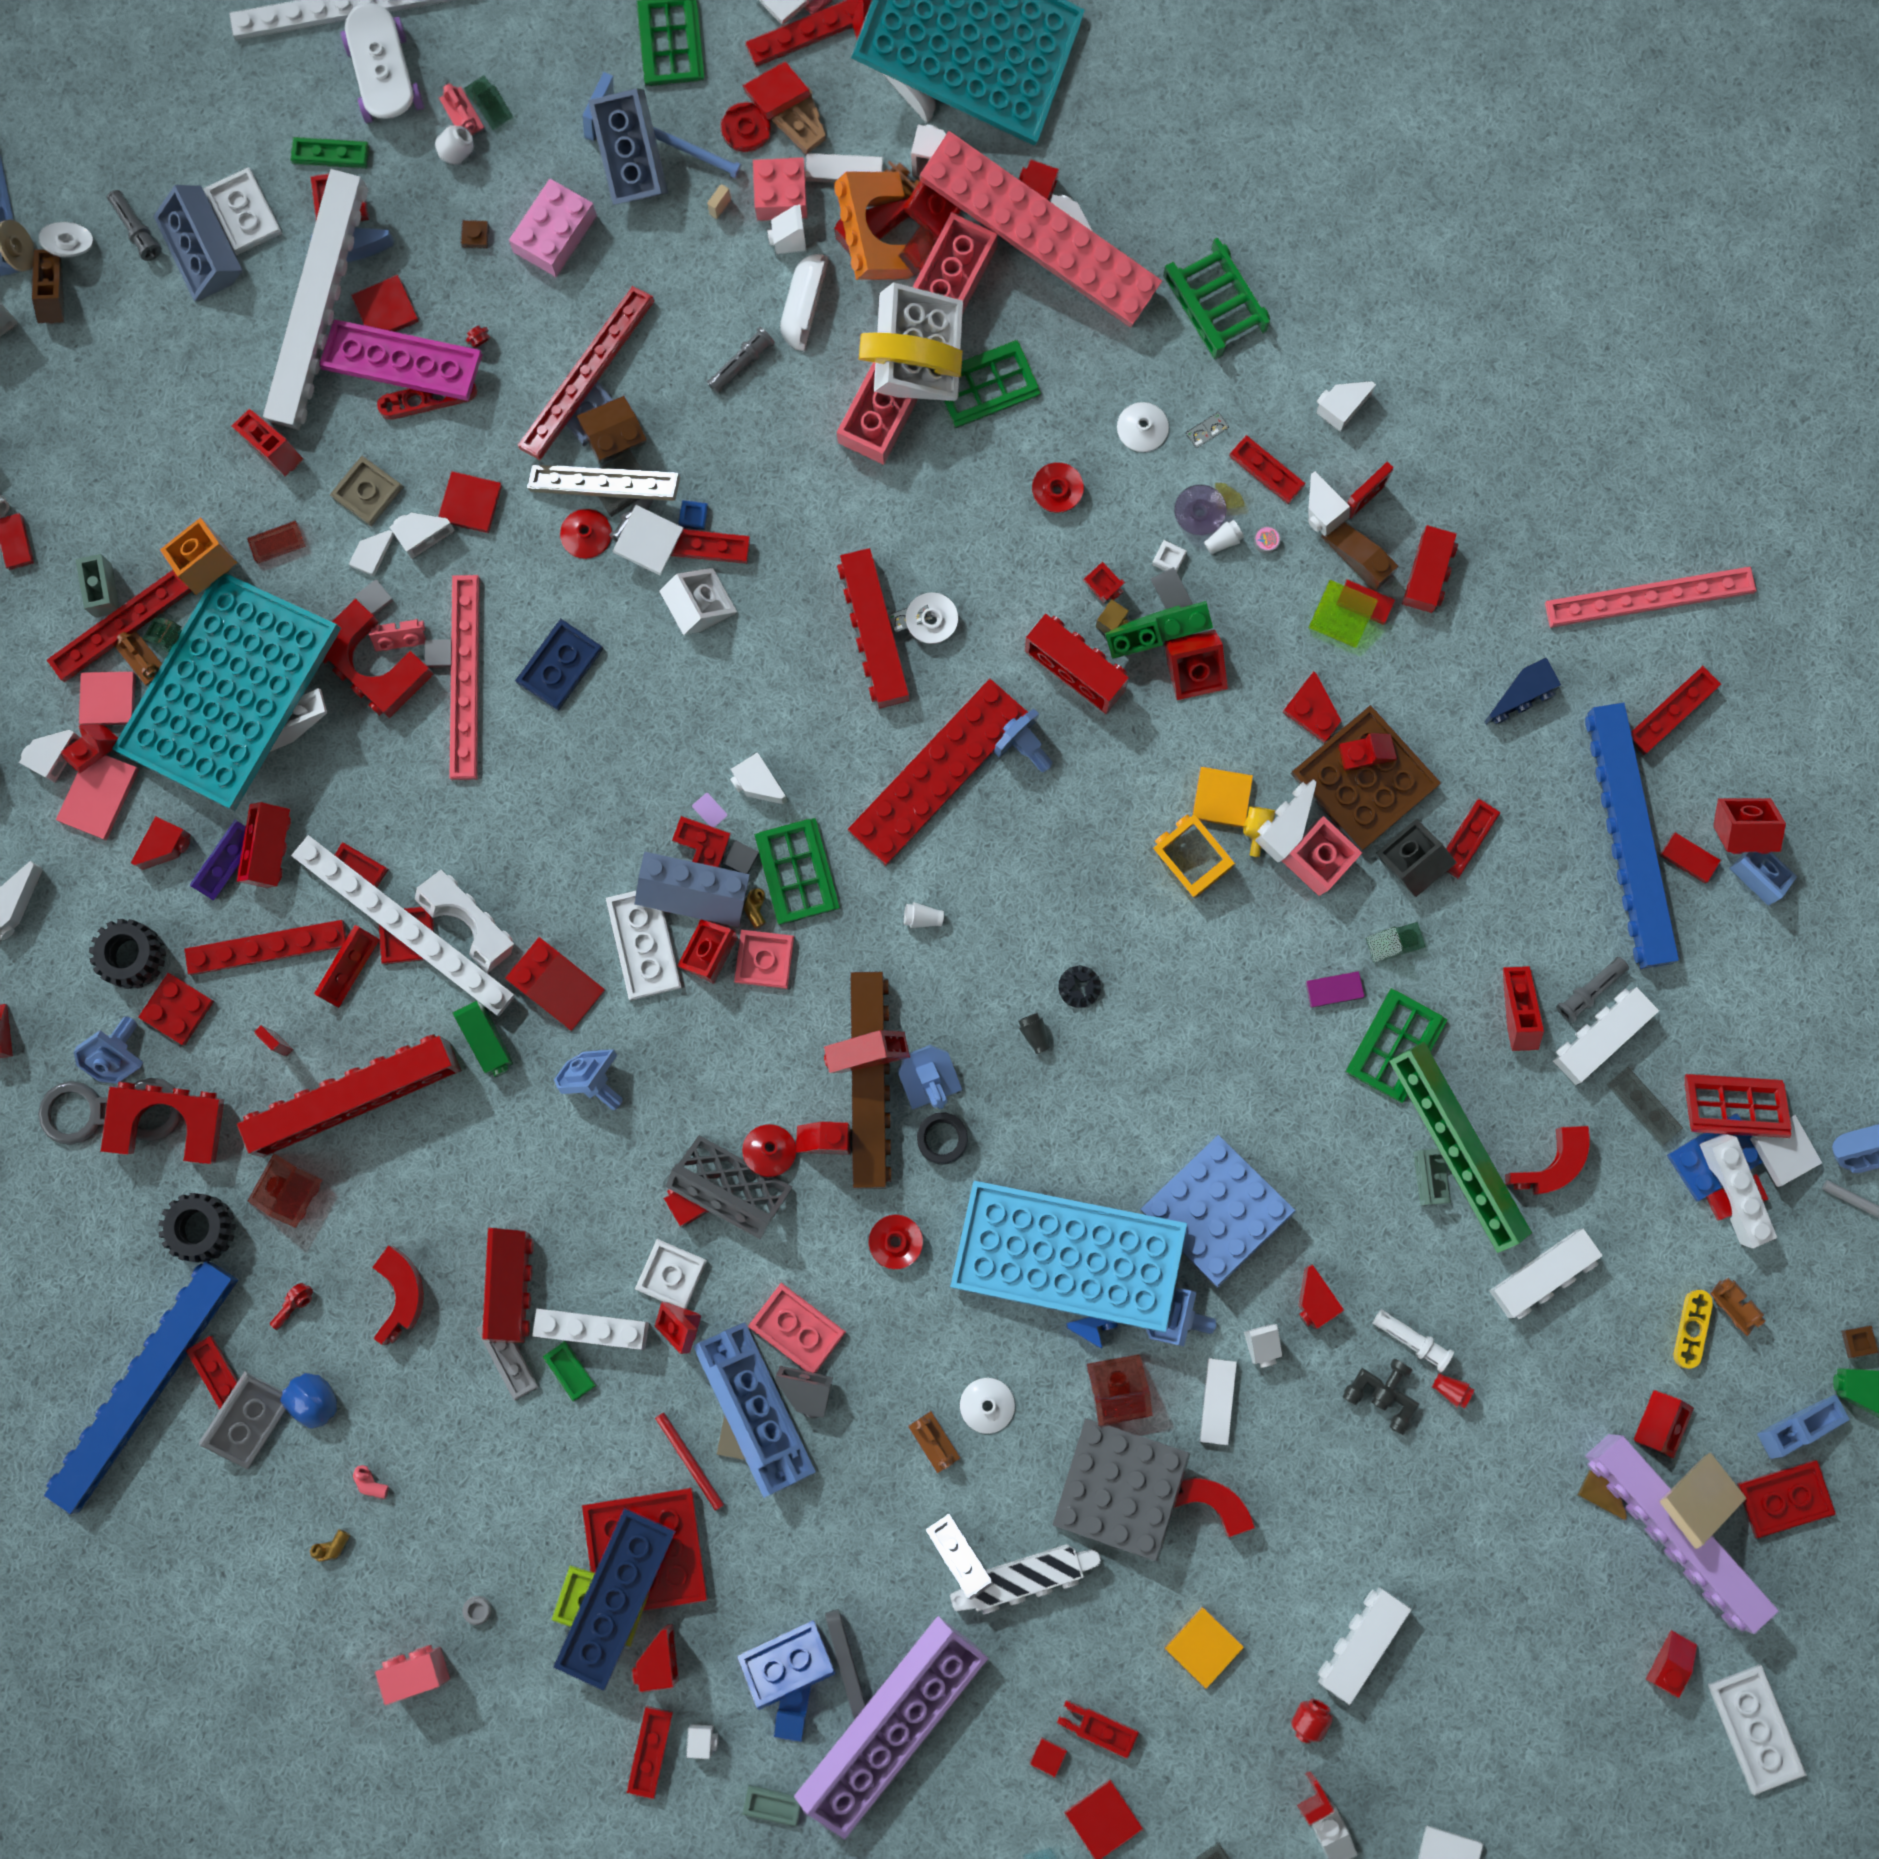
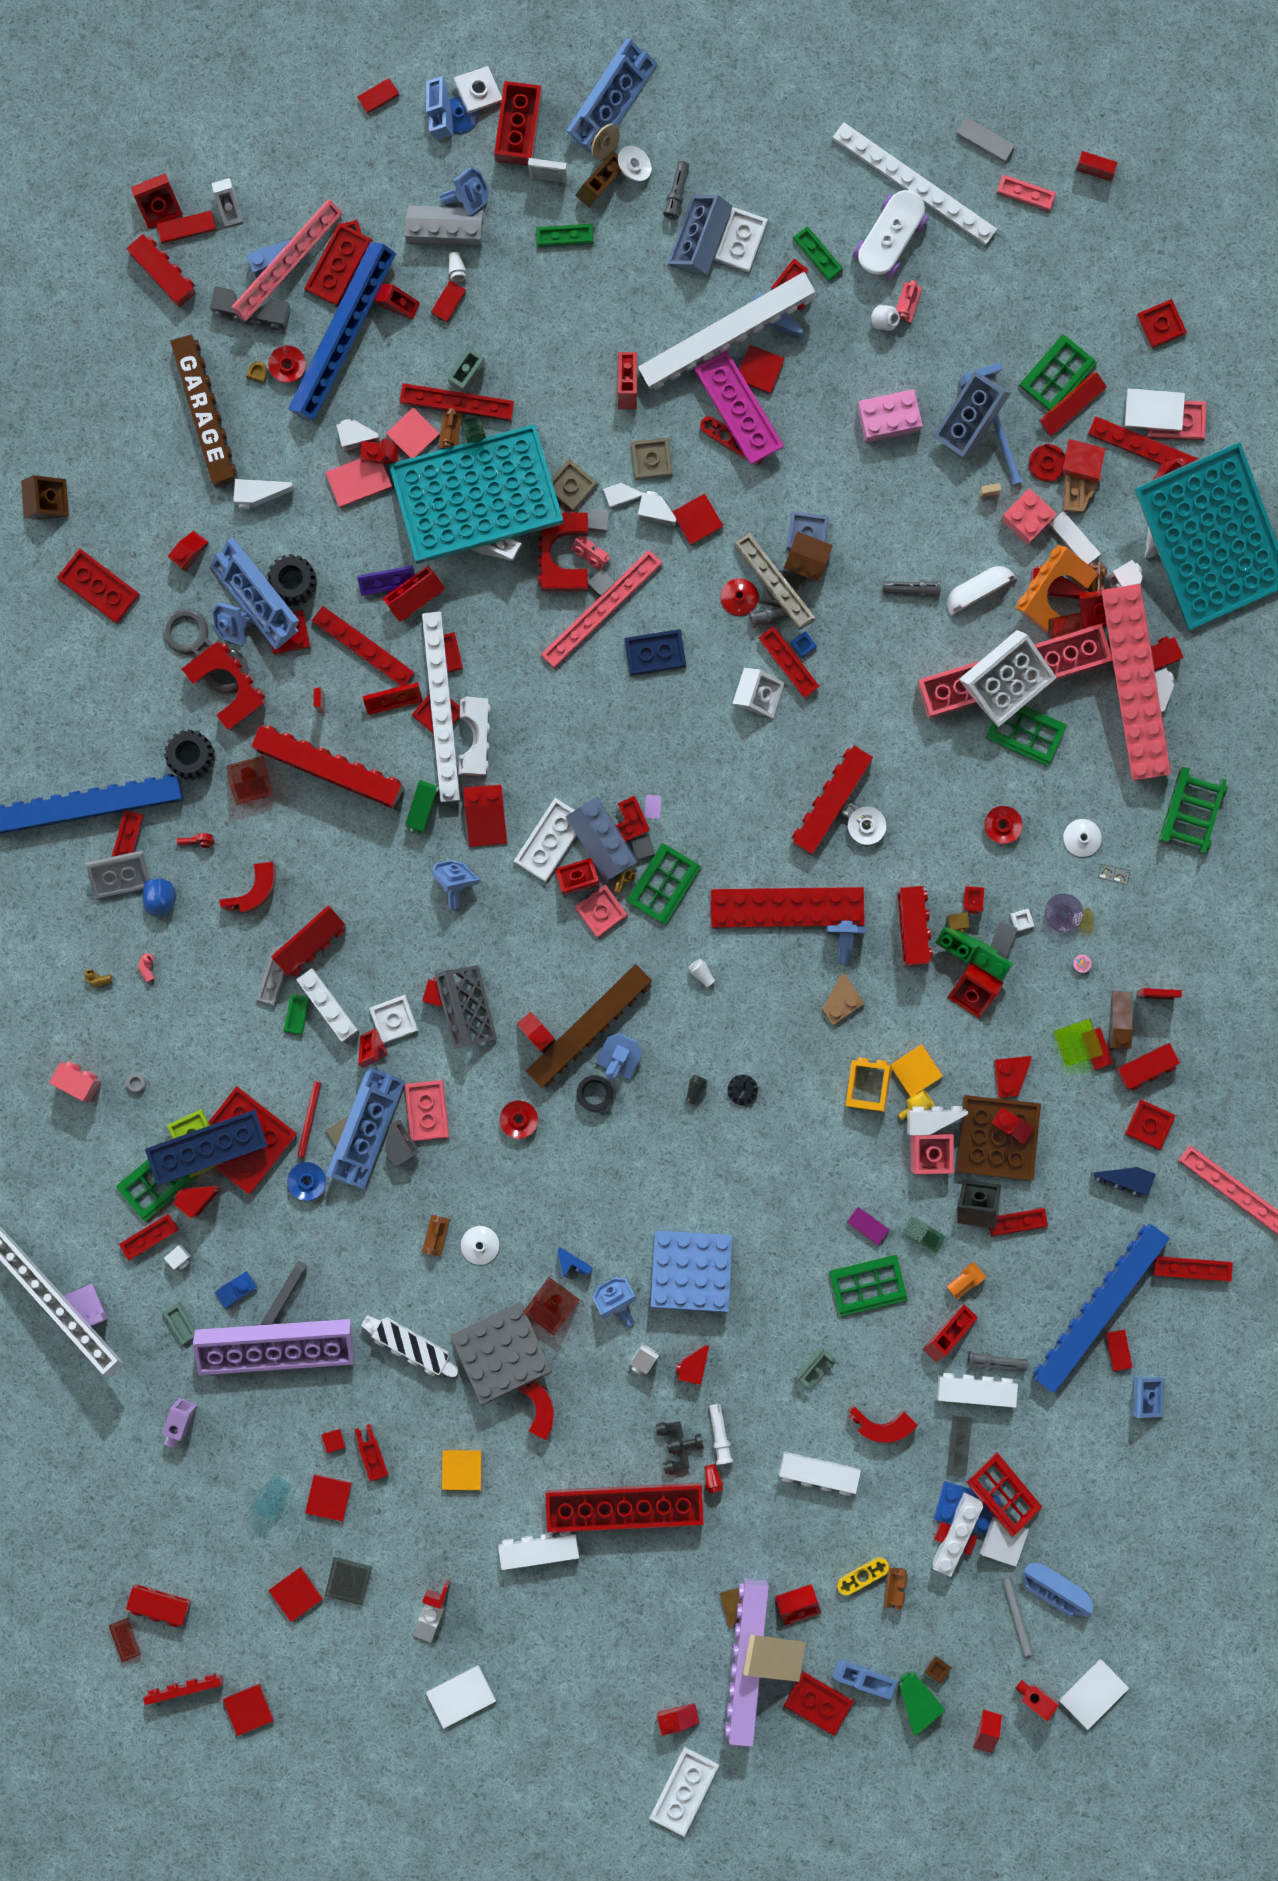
camera: 45 degrees right, 5 degrees up
red slope [131,816,191,870] -> none
orange brick [160,517,237,595] -> none
clear red tile [247,520,306,564] -> none
reddish brown plate [461,220,489,249] -> none
clear green slope [463,75,513,131] -> none
red plate [465,325,490,349] -> none
tile [518,286,655,460] -> none
white tile [613,505,683,575] -> none
white slope [730,752,787,804] -> none
plate [737,1620,836,1710] -> none
red dish [742,1124,796,1177] -> none
white slope [768,205,806,254] -> none
slope [824,1030,910,1073] -> none
yellow slope [859,333,962,377] -> none
tile [926,1514,993,1600] -> none
medium azure plate [950,1181,1187,1333] -> none
white tile [1200,1358,1236,1445] -> none
white cone [1204,520,1244,555] -> none
red tile [1229,435,1306,504] -> none
red head [1291,1698,1333,1744] -> none
white slope [1308,472,1350,537] -> none
white slope [1316,381,1376,431] -> none
green brick [1389,1042,1532,1253] -> none
red brick [1713,798,1786,854] -> none
none -> green piece [116,1159,199,1222]
none -> medium blue slope [210,538,299,649]
none -> blue dish [287,1162,326,1201]
none -> green tile [536,224,594,247]
none -> red brick [545,1483,704,1532]
none -> dark tan tile [551,459,598,512]
none -> medium nougat wing [822,973,864,1025]
none -> orange piece [946,1262,987,1299]
none -> red tile [1039,372,1107,436]
none -> red tile [1124,1099,1176,1150]

